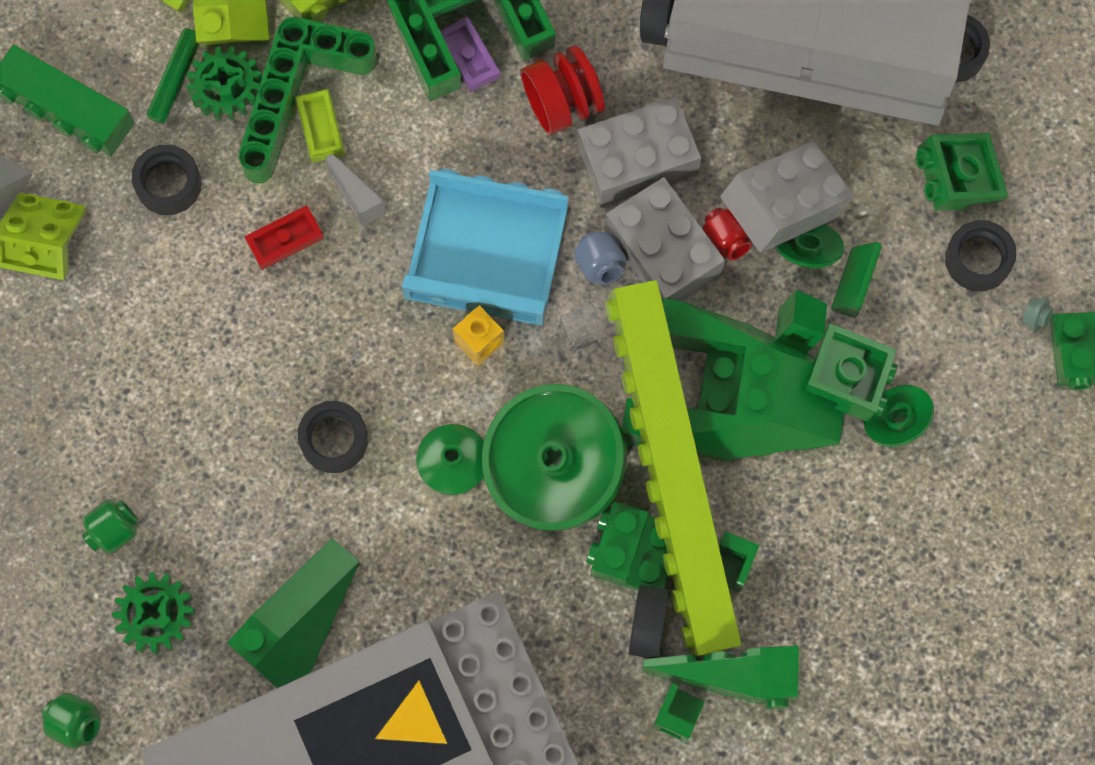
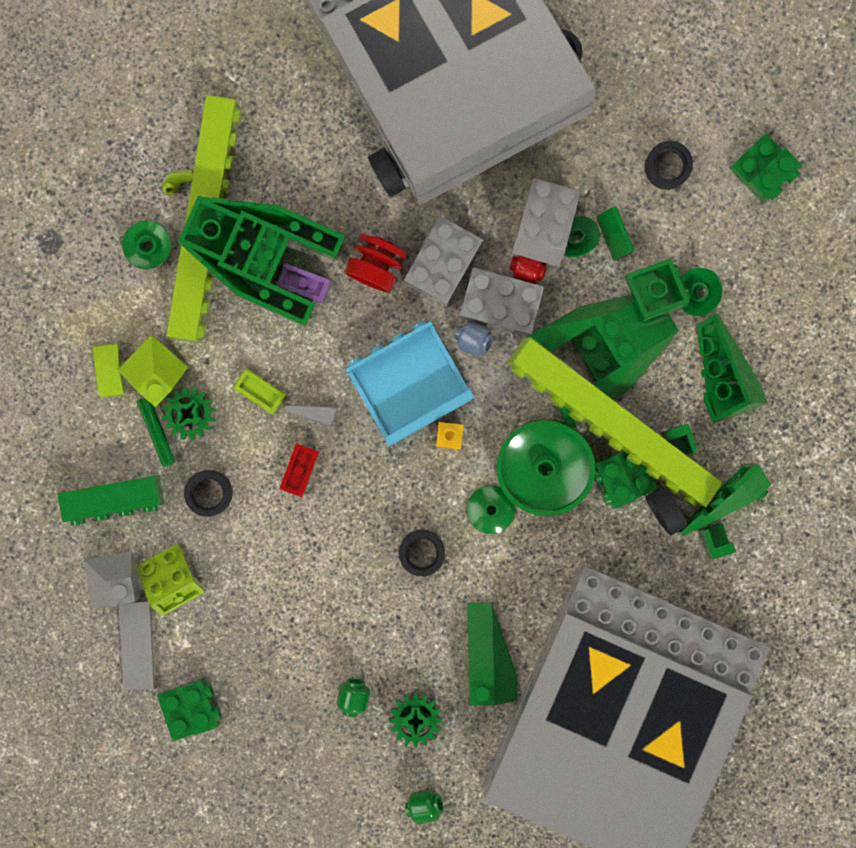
camera: 45 degrees left, 15 degrees up
green beam [238,17,378,183] -> none
green panel [775,290,827,353] -> none
green plate [915,133,1008,211] -> none
sand green plate [1022,297,1053,332] -> none
none -> green wedge [697,314,767,423]

